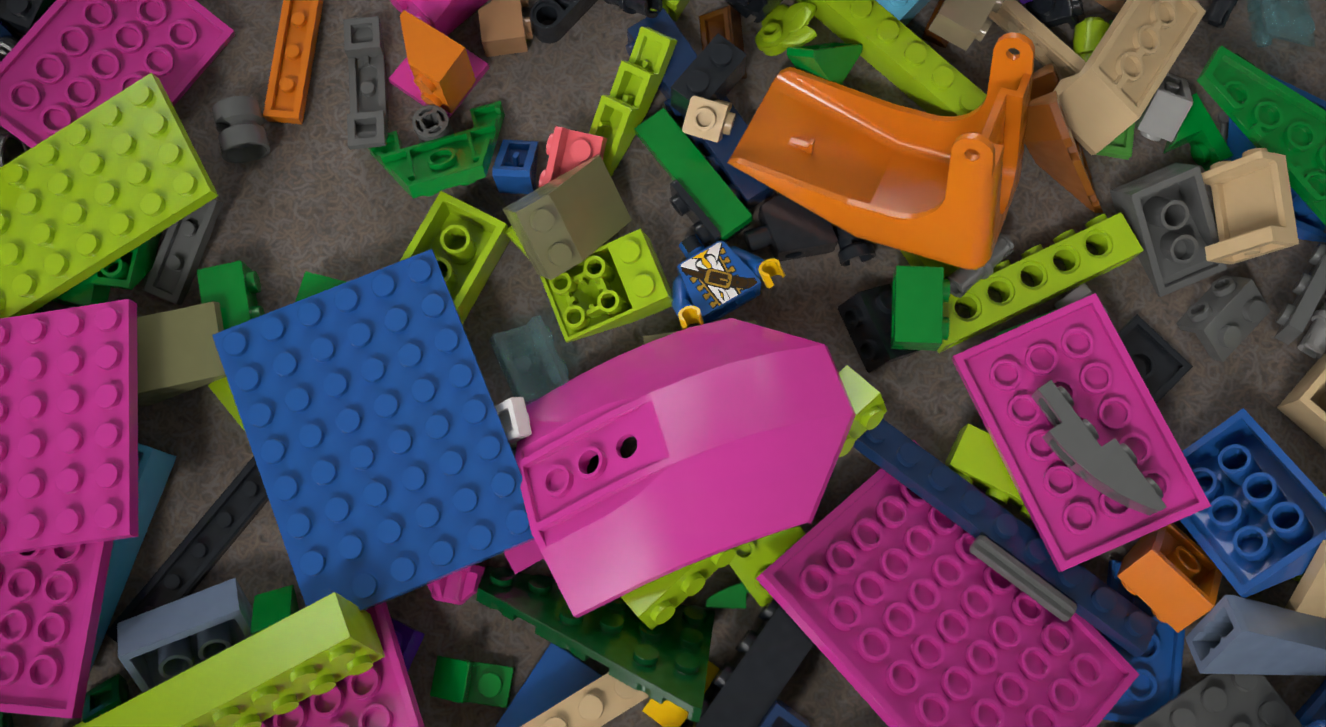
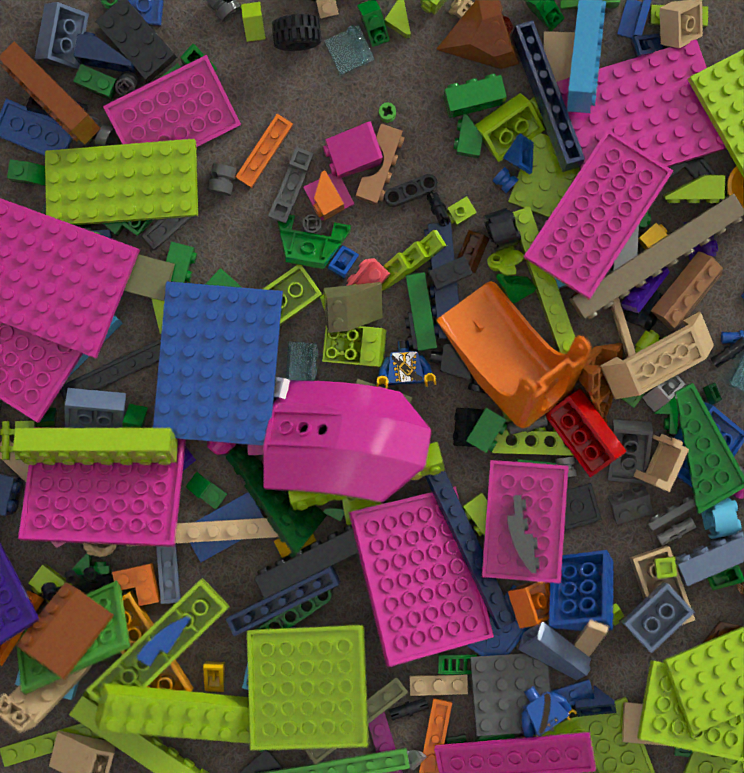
camera: 25 degrees right, 10 degrees up
tan bracket [682,96,736,143] -> none
dark grey axle [969,535,1077,622] -> none
none -> red slope [545,388,627,477]

